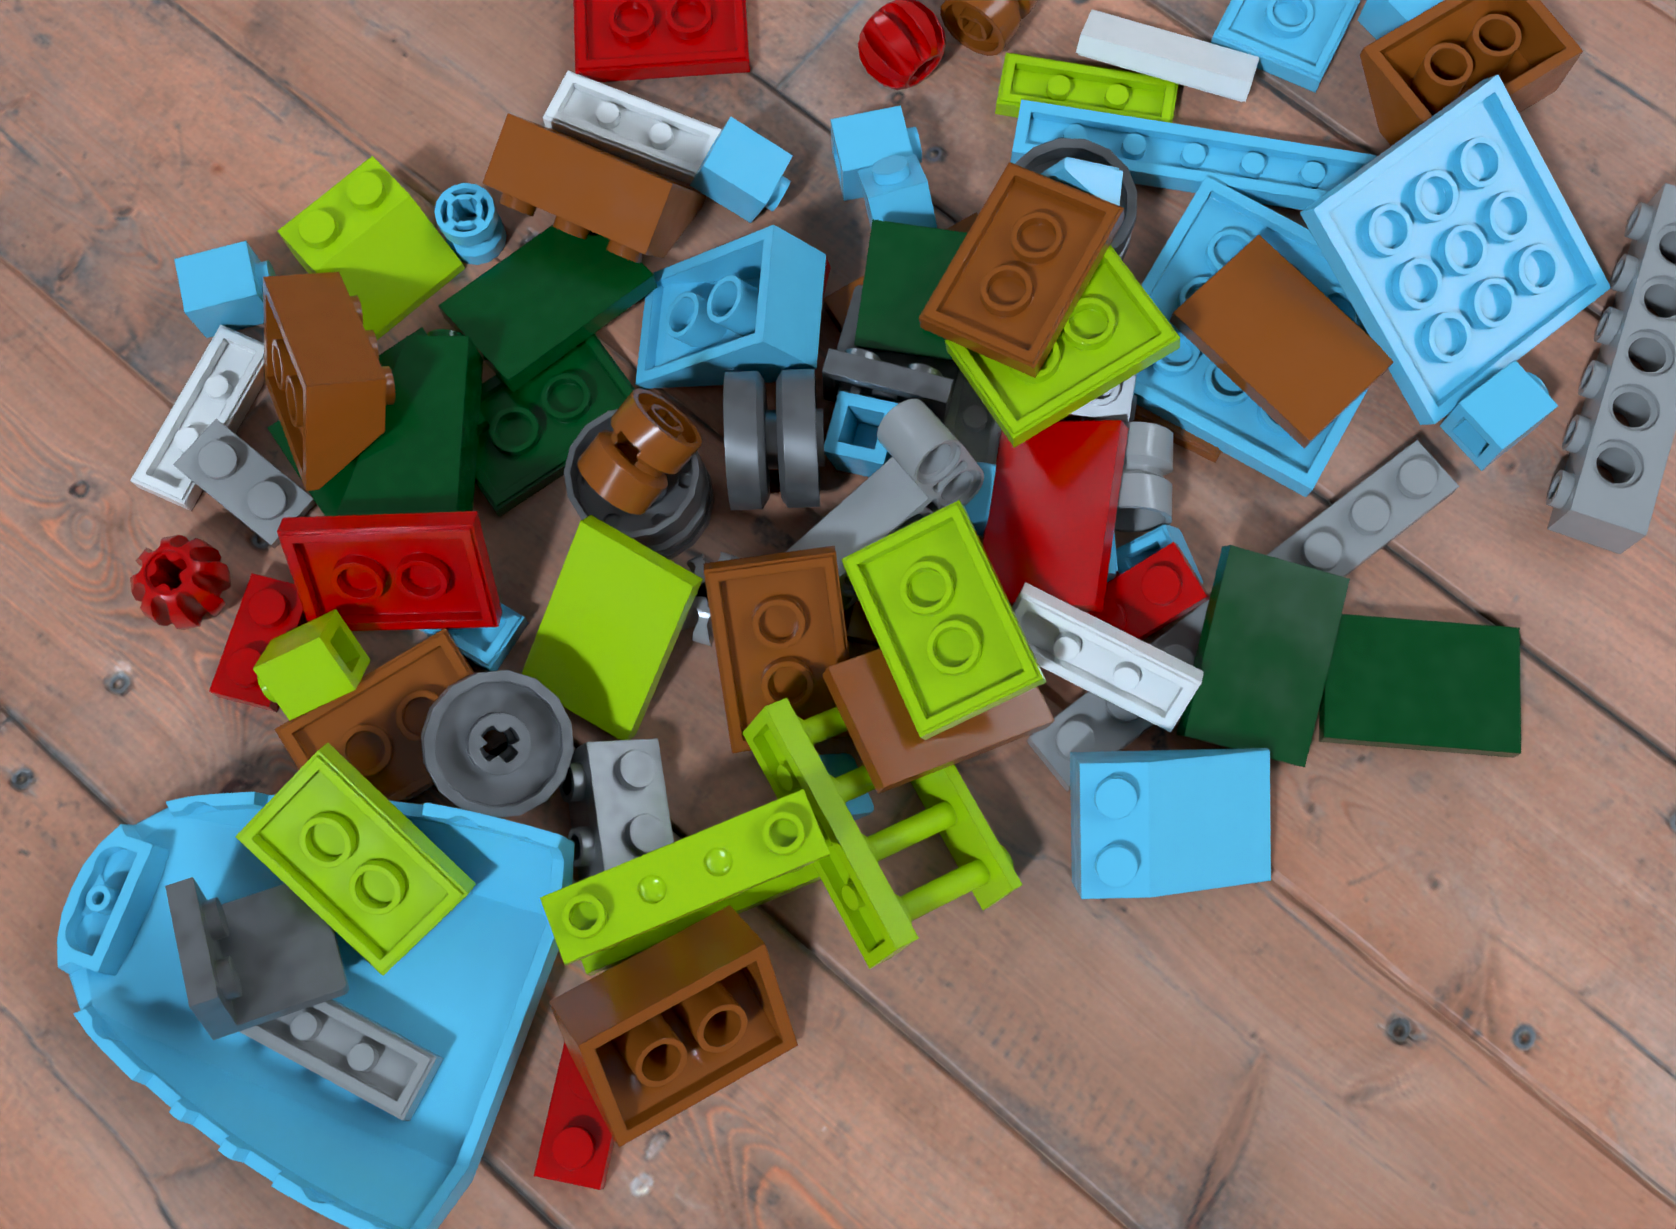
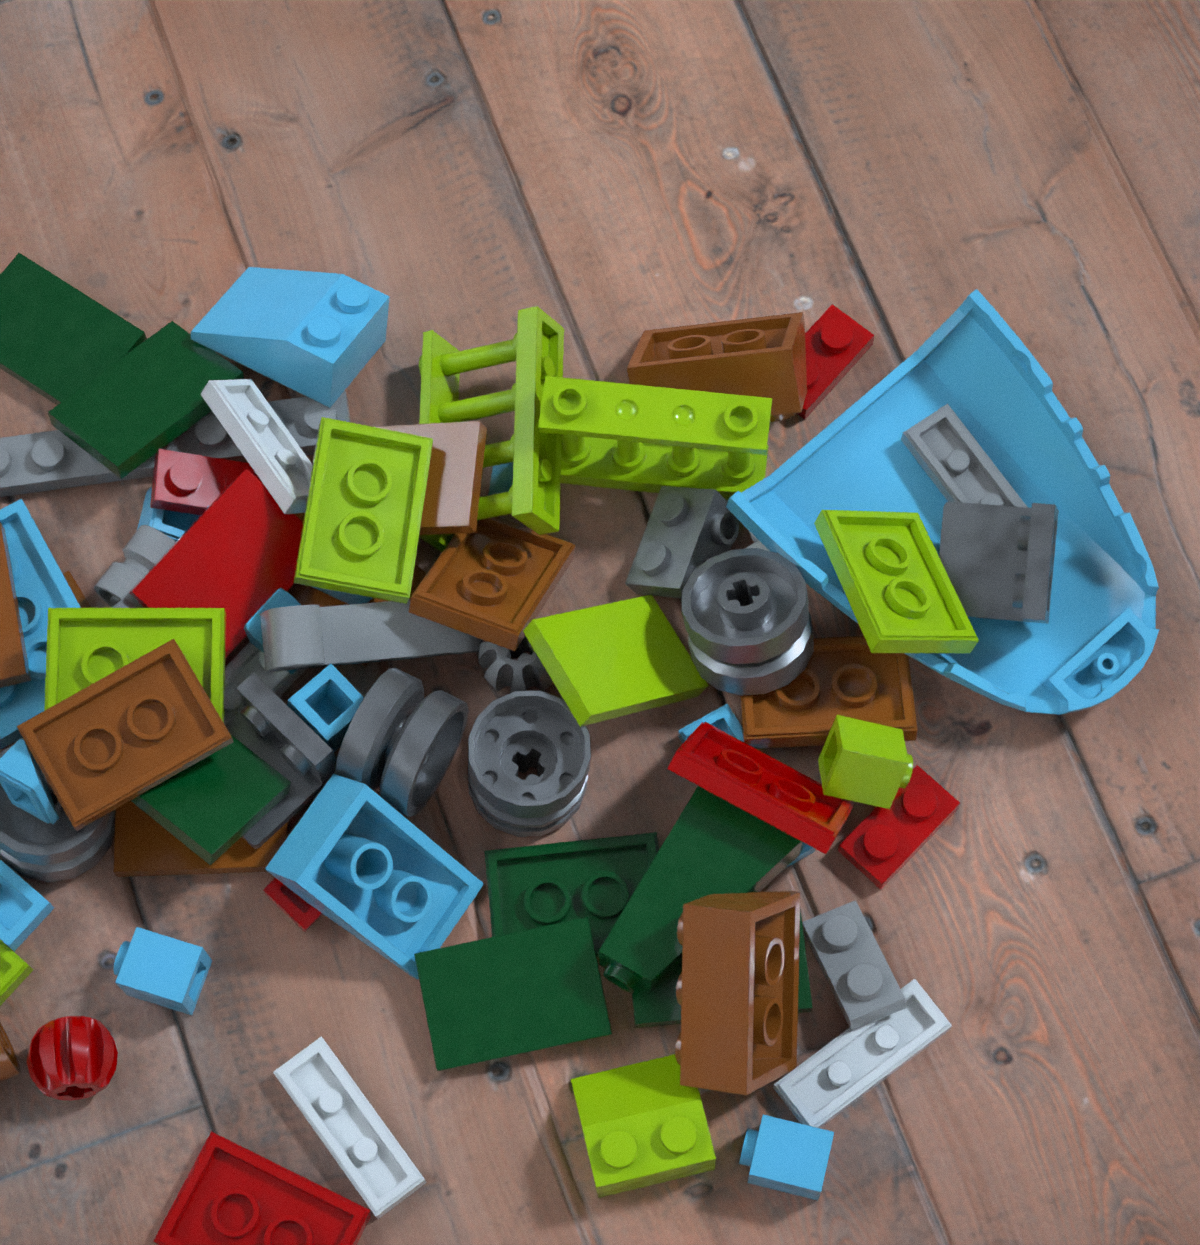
camera: 150 degrees left, 5 degrees down
red piece [130,535,231,630] -> none
medium azure wheel [434,183,507,265] -> none
dark orange slope [483,113,706,263] -> none
dark orange wheel [577,388,702,515] -> none
medium azure brick [689,117,793,223] -> none
medium azure brick [858,154,937,228] -> none

